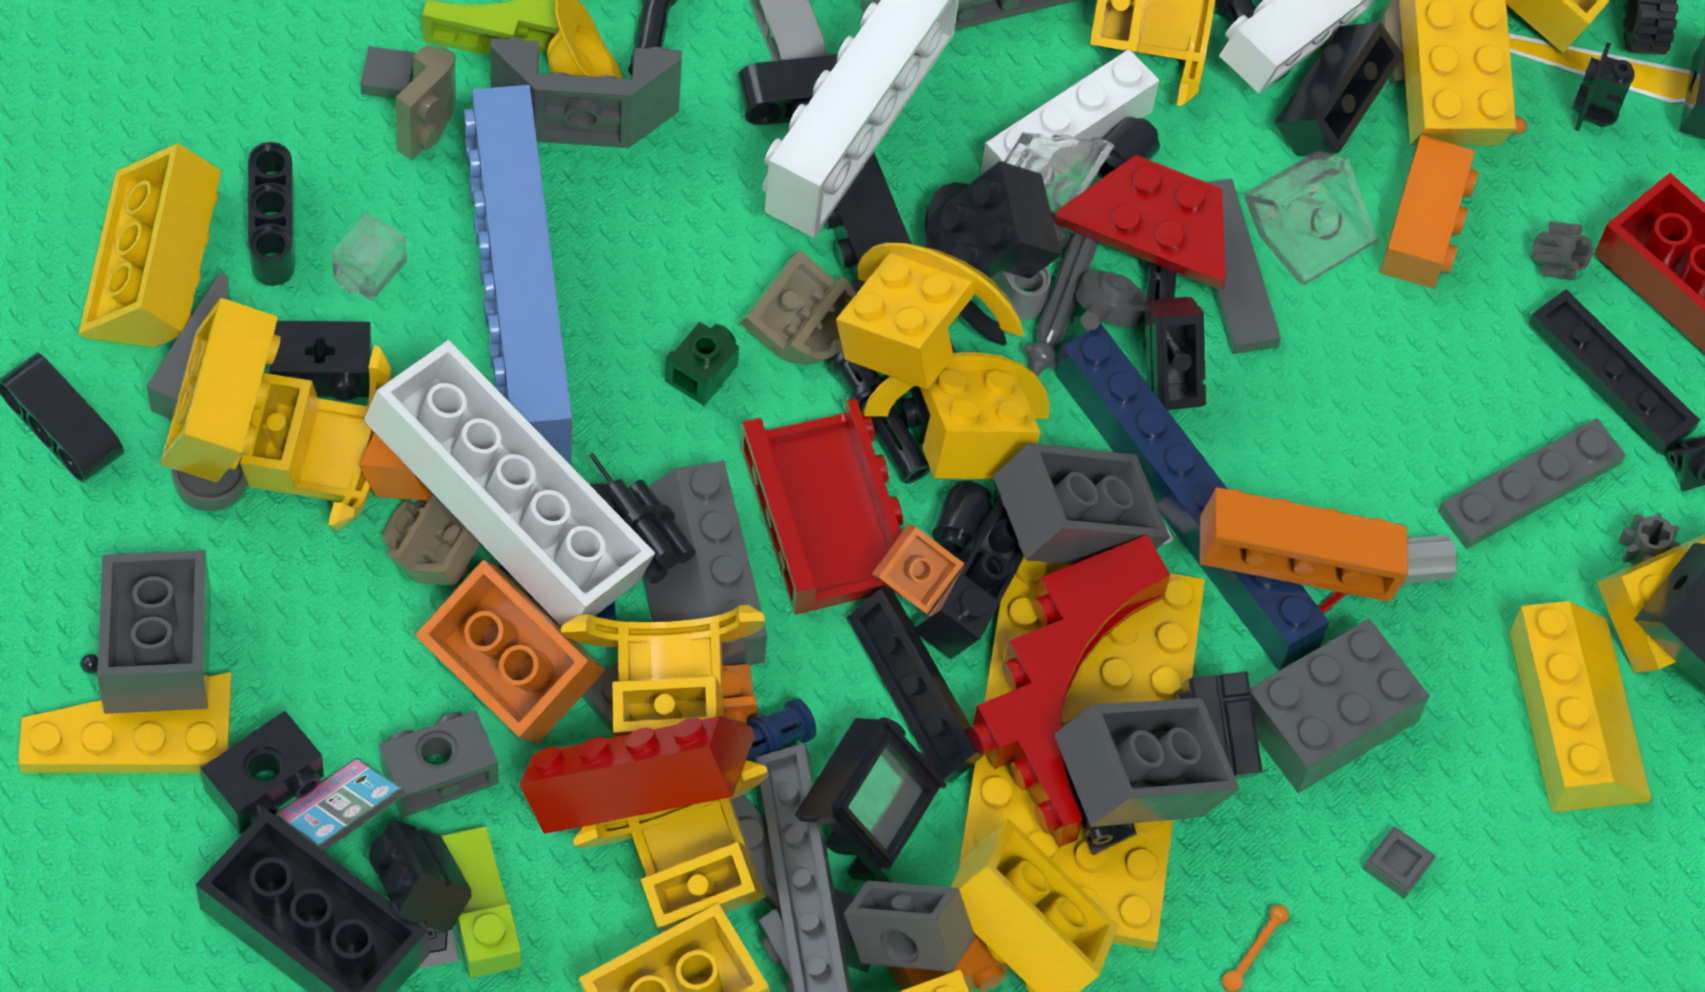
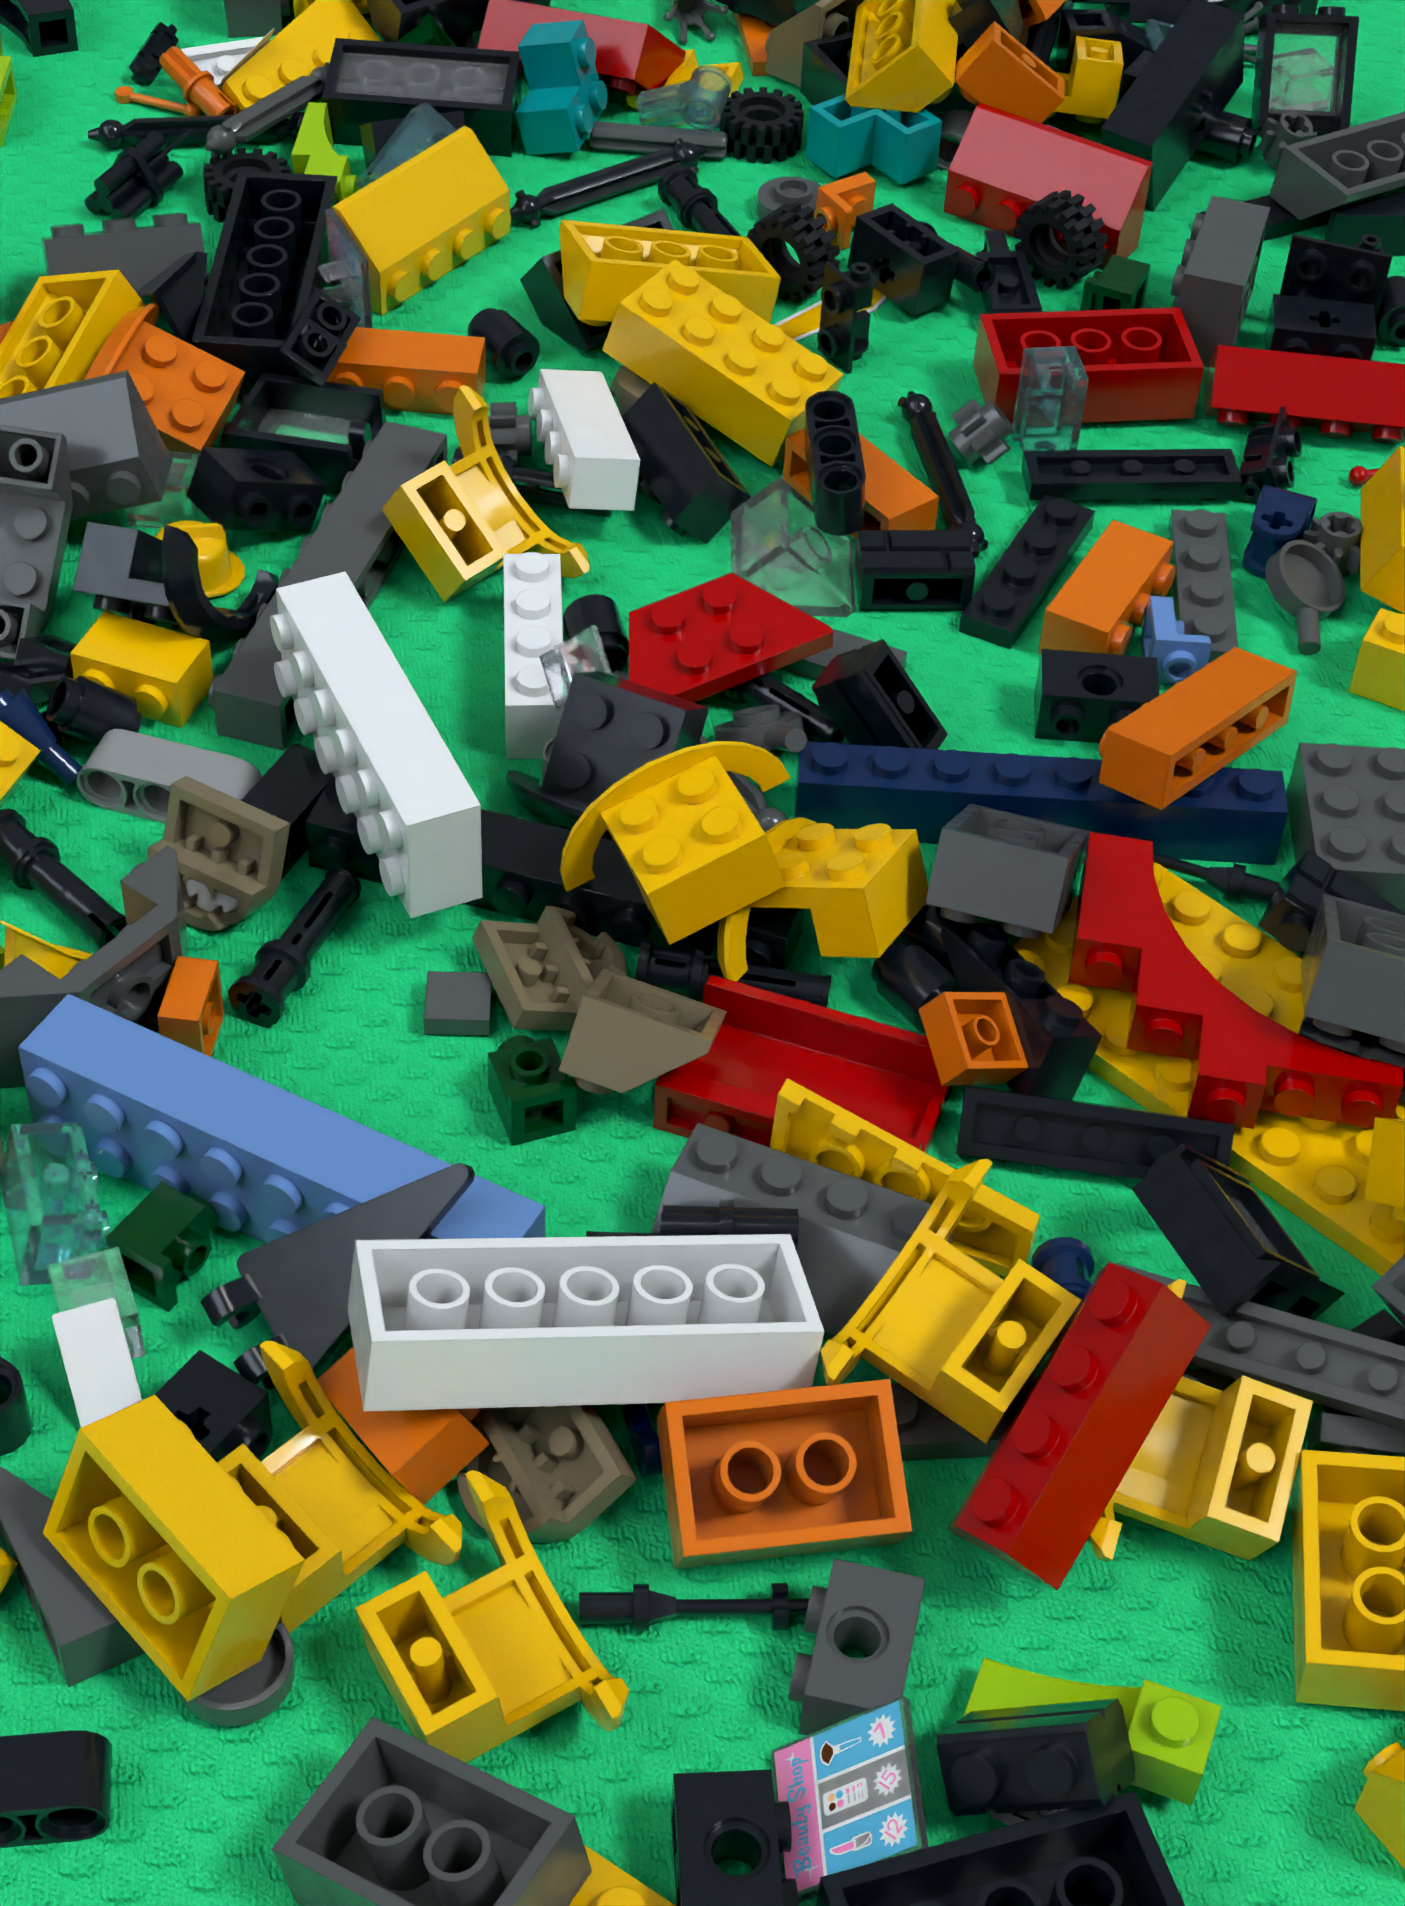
camera: 50 degrees left, 15 degrees down
none -> clear light blue brick [0,1122,109,1285]
none -> white sticker [52,1298,142,1428]
none -> dark green brick [106,1182,218,1312]
none -> dark tan slope [148,776,290,931]
none -> orange piece [157,956,225,1057]
none -> black flag [200,1163,475,1389]
none -> black pin [228,868,362,1026]
none -> yellow piece [355,1470,629,1763]
none -> dark grey tile [424,971,492,1036]
none -> dark tan slope [558,968,727,1095]
none -> black piece [579,1583,810,1631]
none -> yellow wing [770,1078,1041,1277]
none -> black beam [804,391,866,536]
none -> black brick [854,530,975,611]
none -> black wheel [898,391,988,558]
none -> black plate [959,494,1095,649]
none -> clear light blue hinge [1011,346,1089,453]
none -> black brick [1034,649,1159,743]
none -> orange brick [1038,520,1176,655]
none -> black piece [1126,832,1279,905]
none -> medium blue bracket [1140,596,1212,685]
none -> dark blue piece [1242,485,1317,579]
none -> dark grey piece [1265,540,1345,655]

